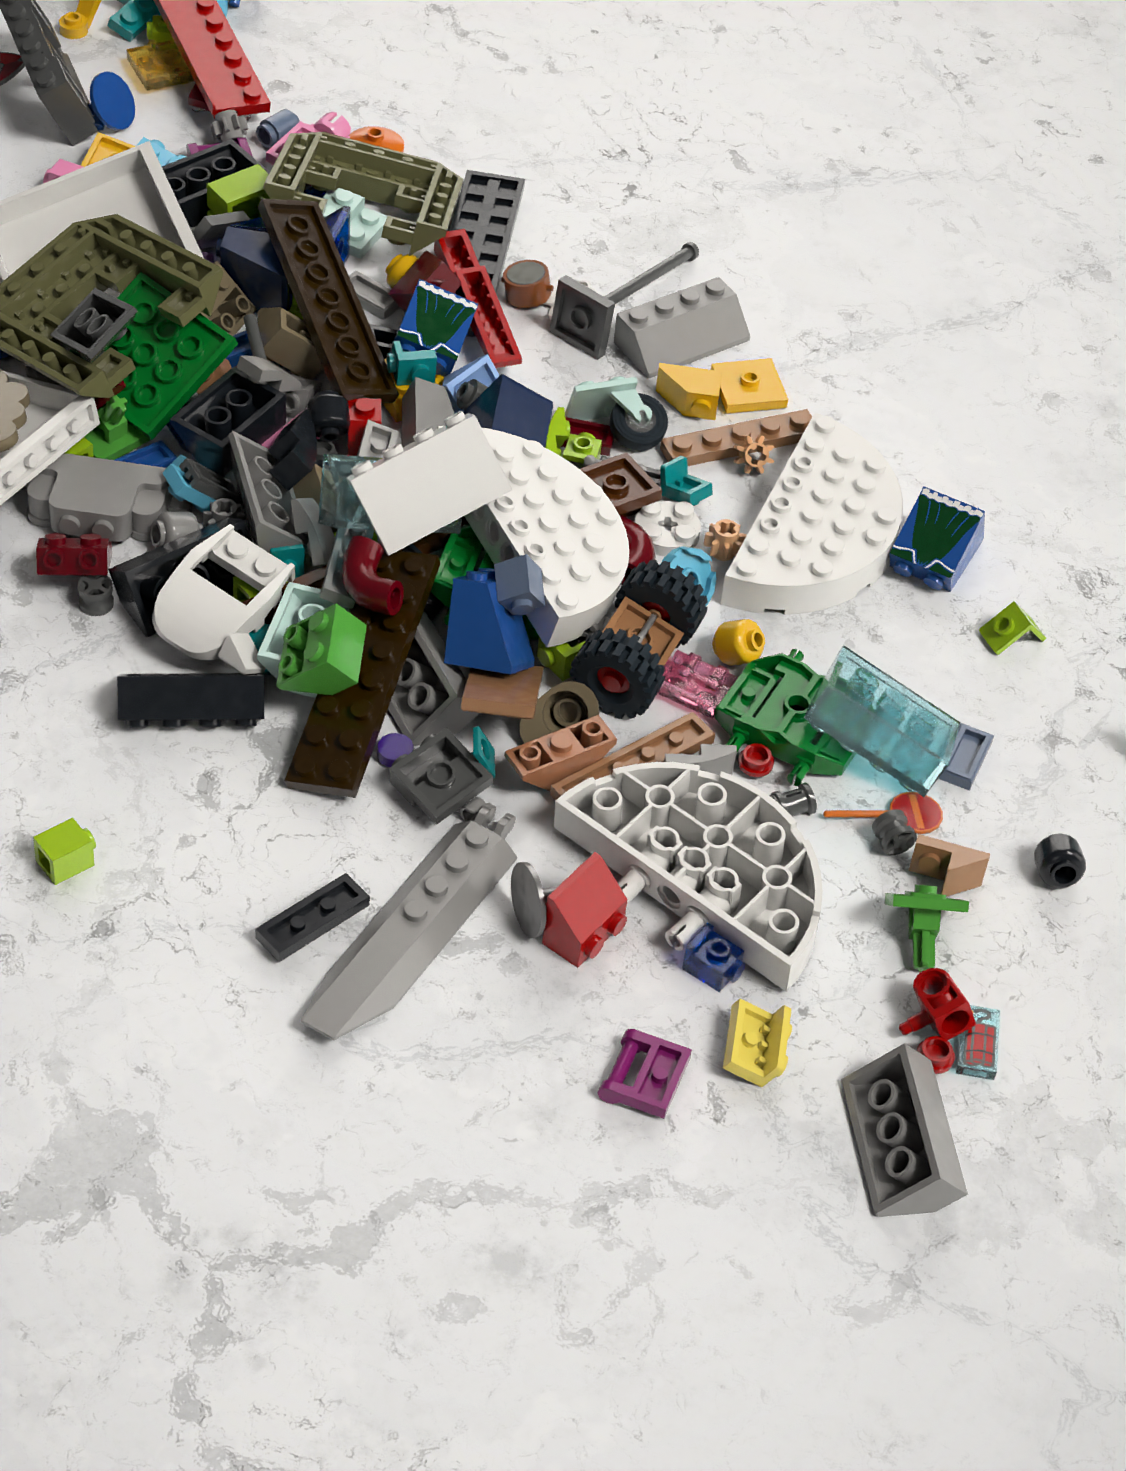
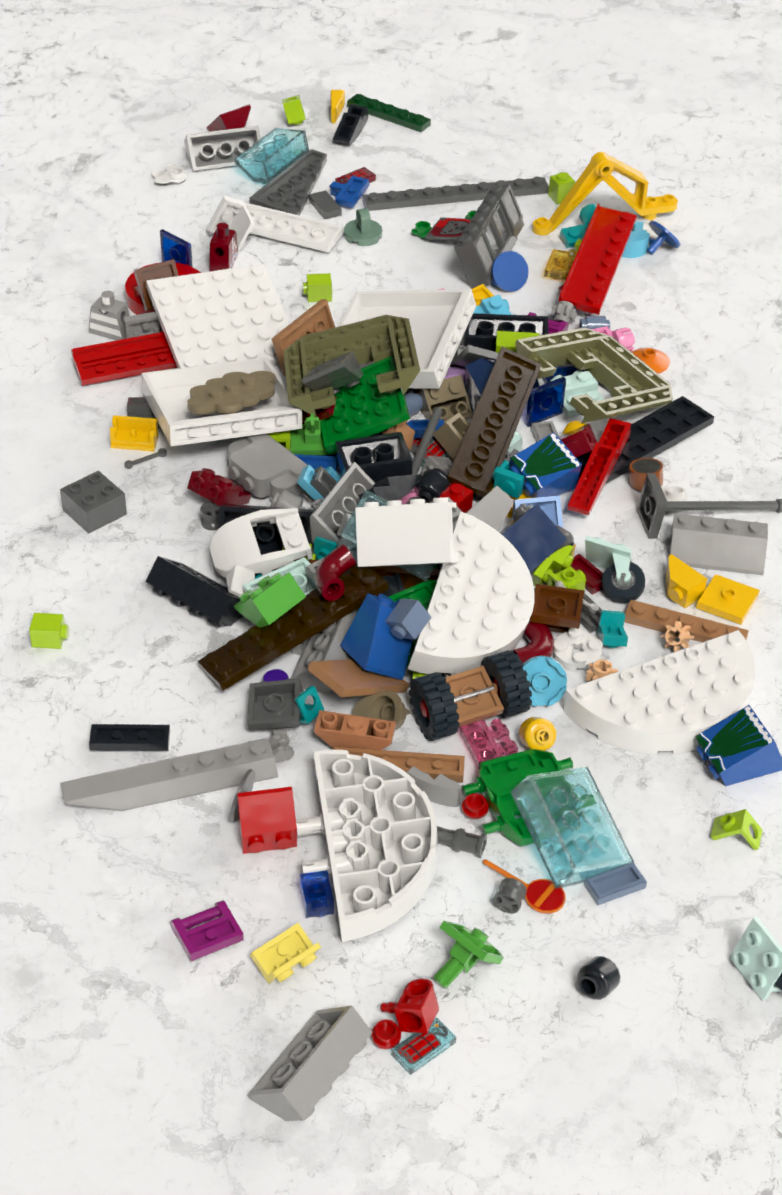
camera: 45 degrees right, 5 degrees down
light grey slope [237,356,302,394] -> none
medium nougat slope [908,834,990,897] -> none

